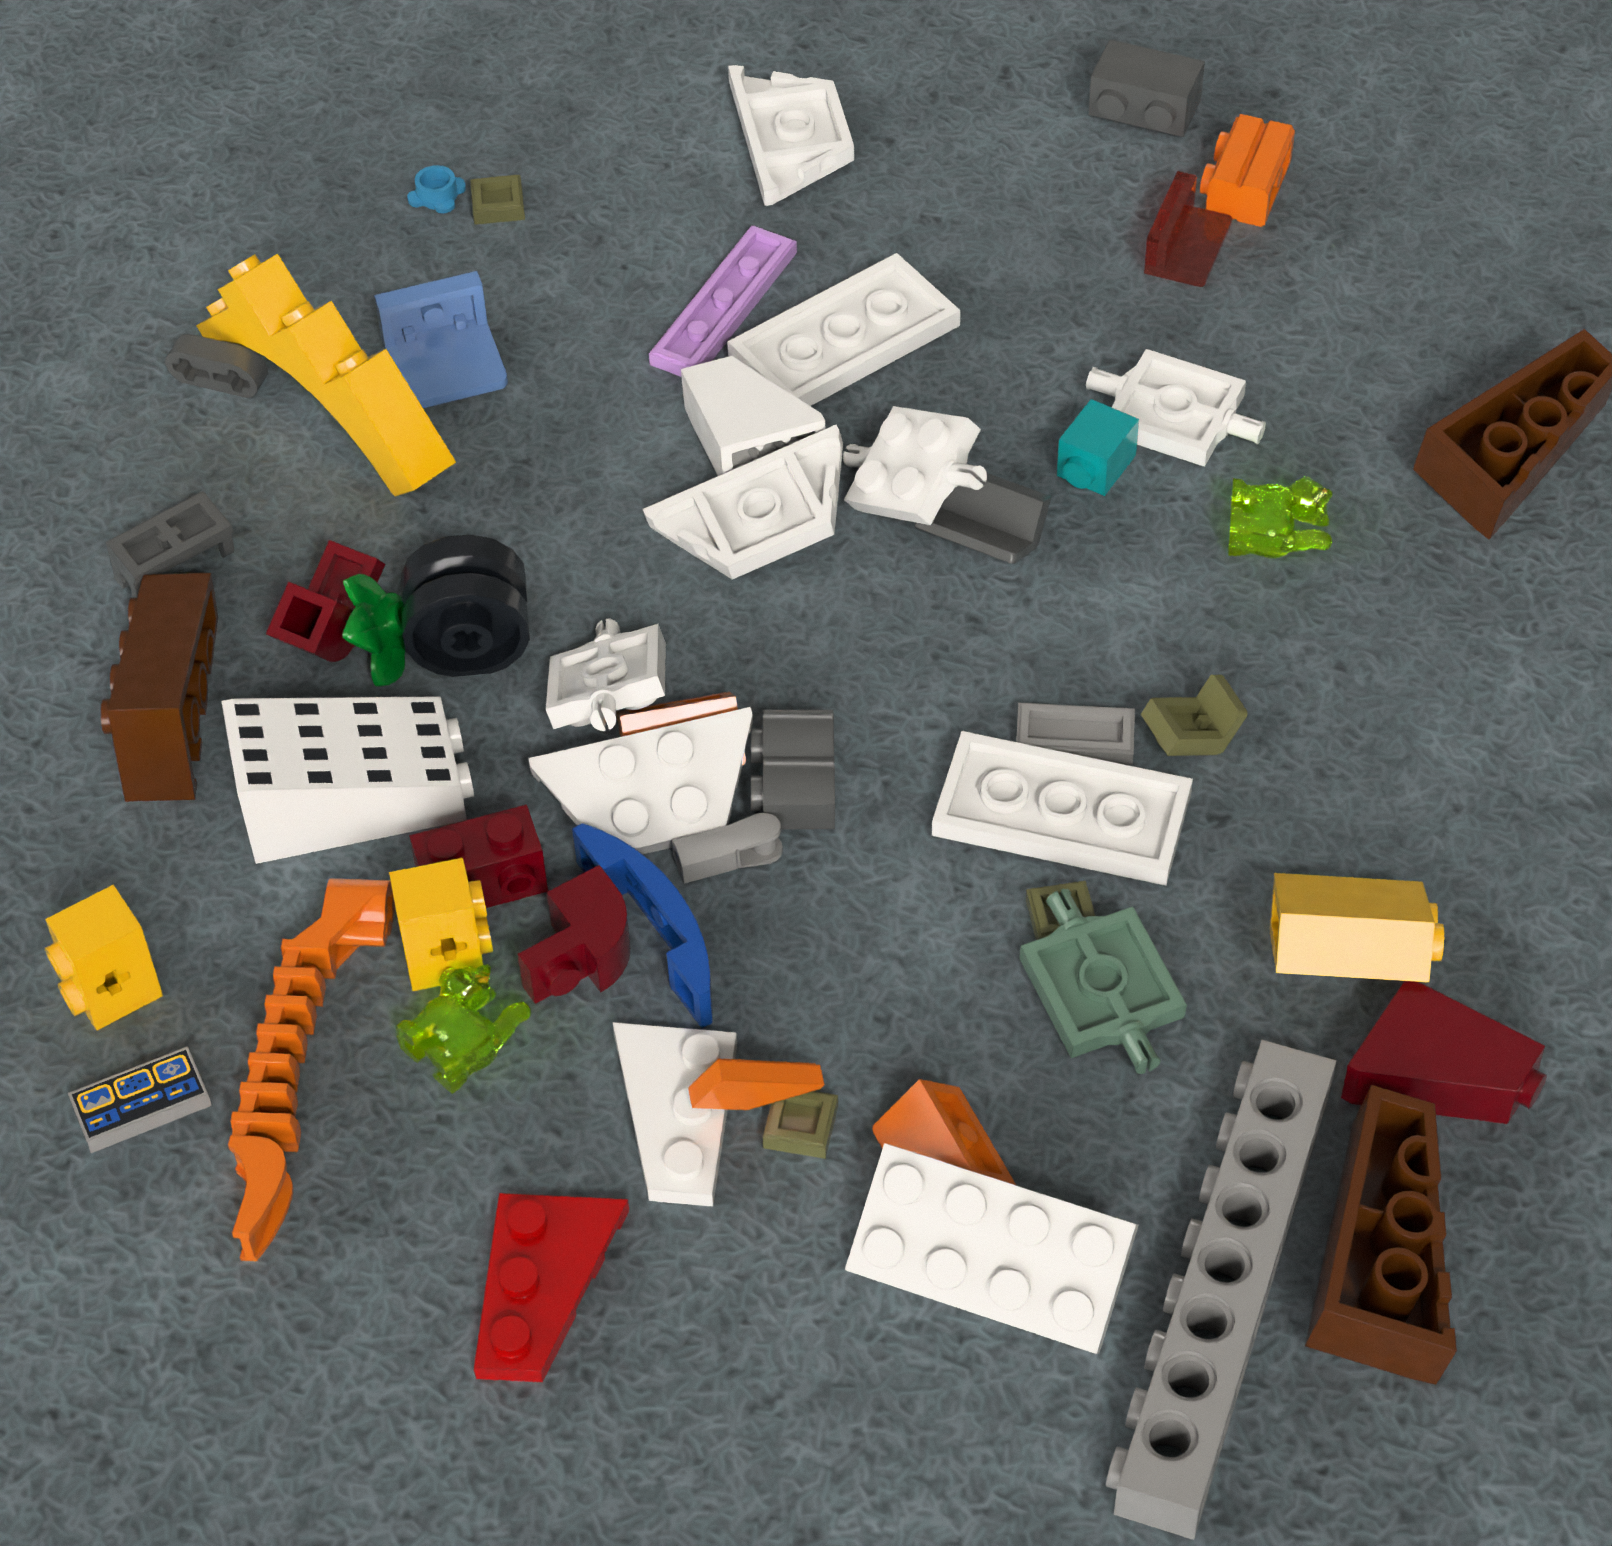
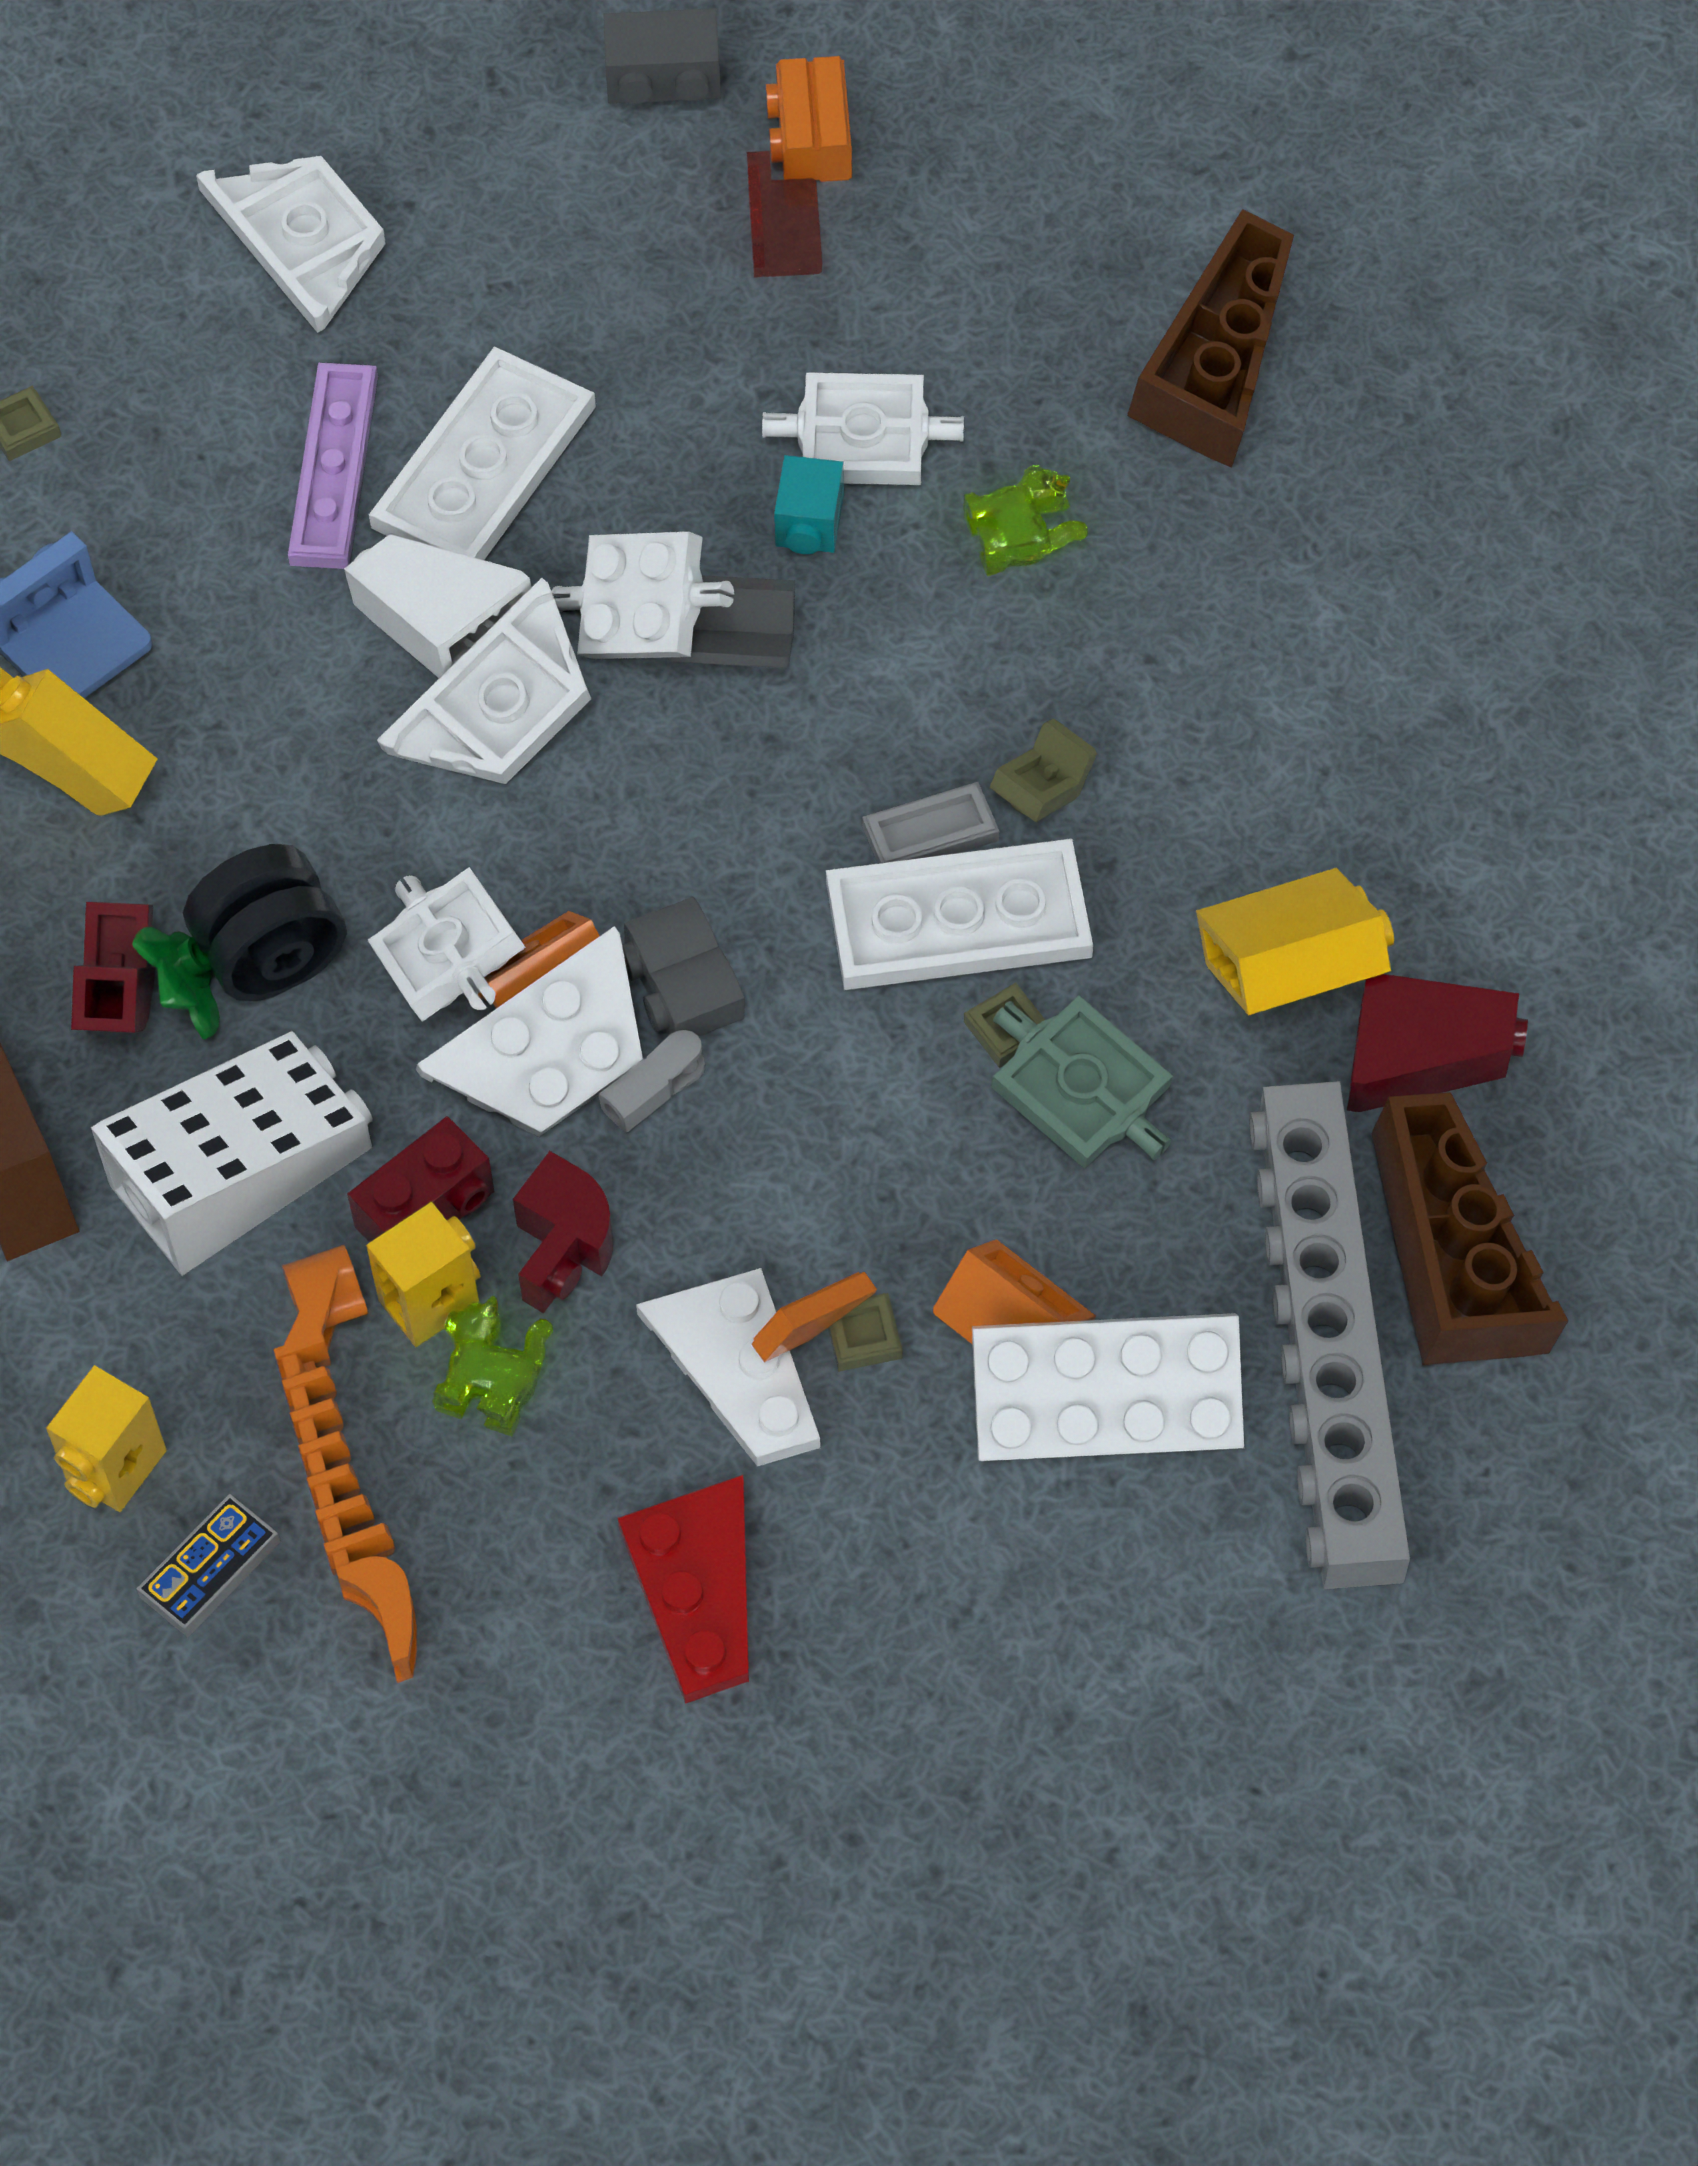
camera: 25 degrees left, 10 degrees up
blue slope [572,823,713,1028] -> none

